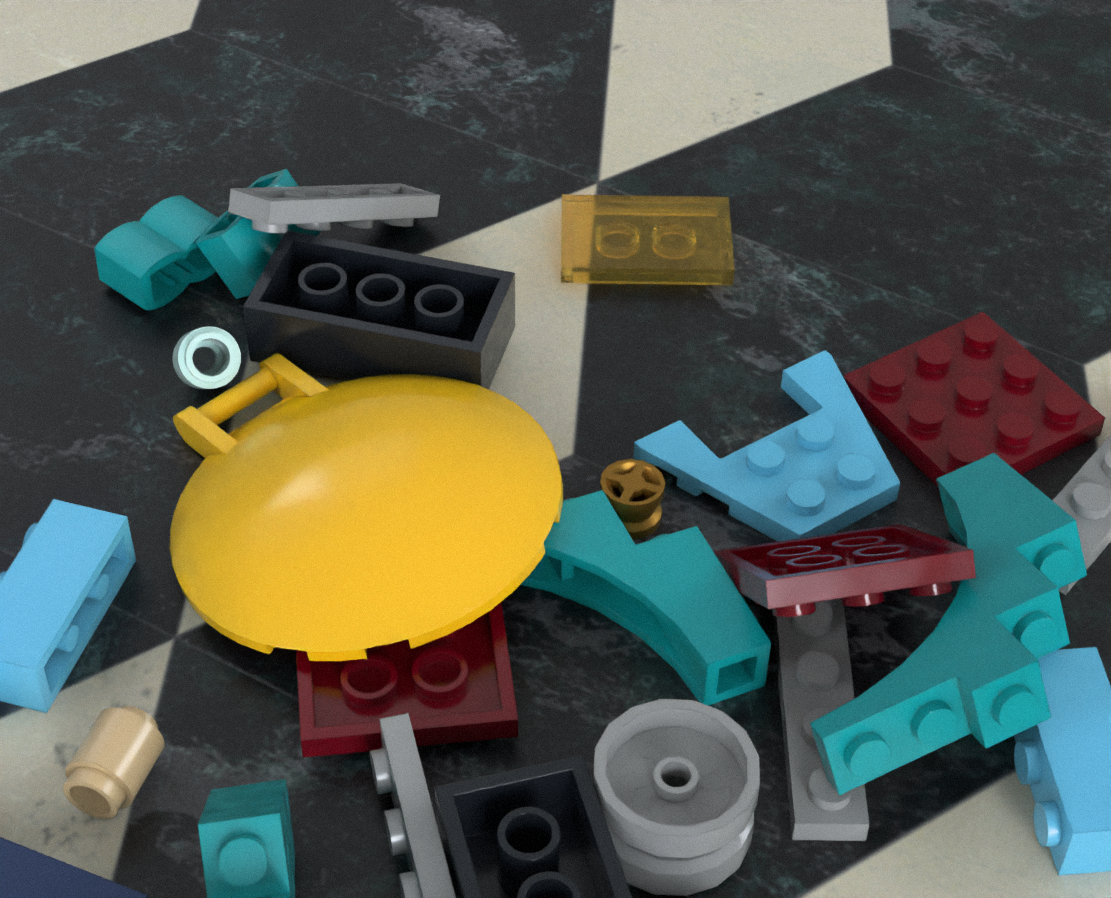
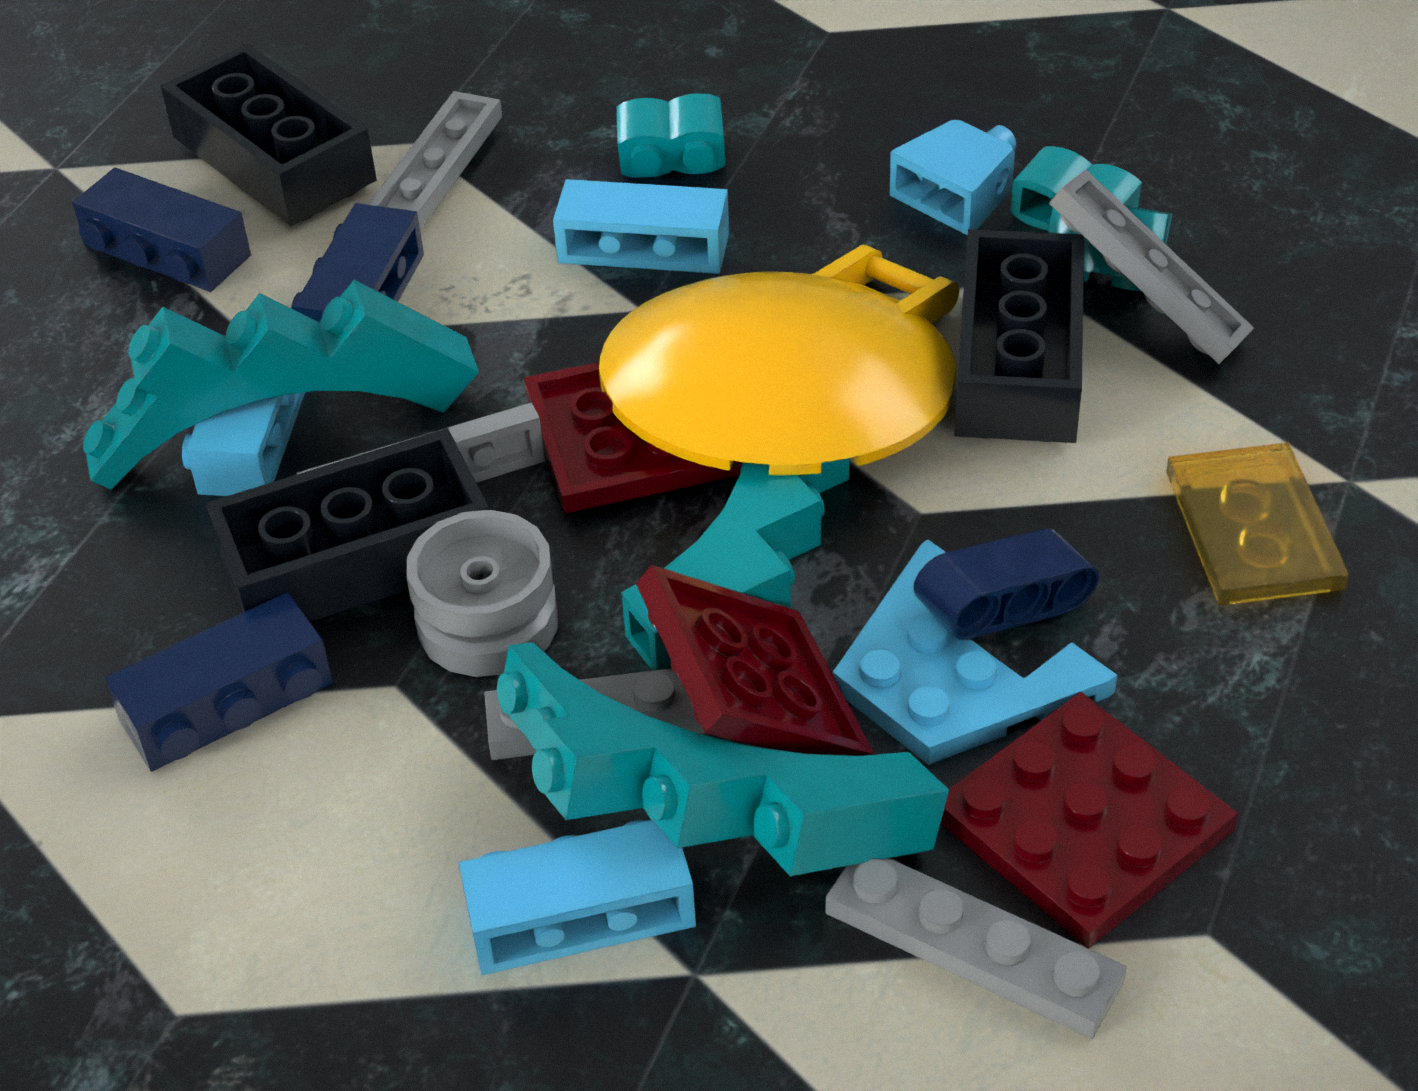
camera: 85 degrees right, 0 degrees up
tan brick [63,706,165,819] -> none
light aqua brick [173,326,241,389] -> none
pearl gold wheel [599,459,665,540] -> none
none -> medium azure torso [890,120,1017,235]
none -> dark blue beam [913,529,1100,640]

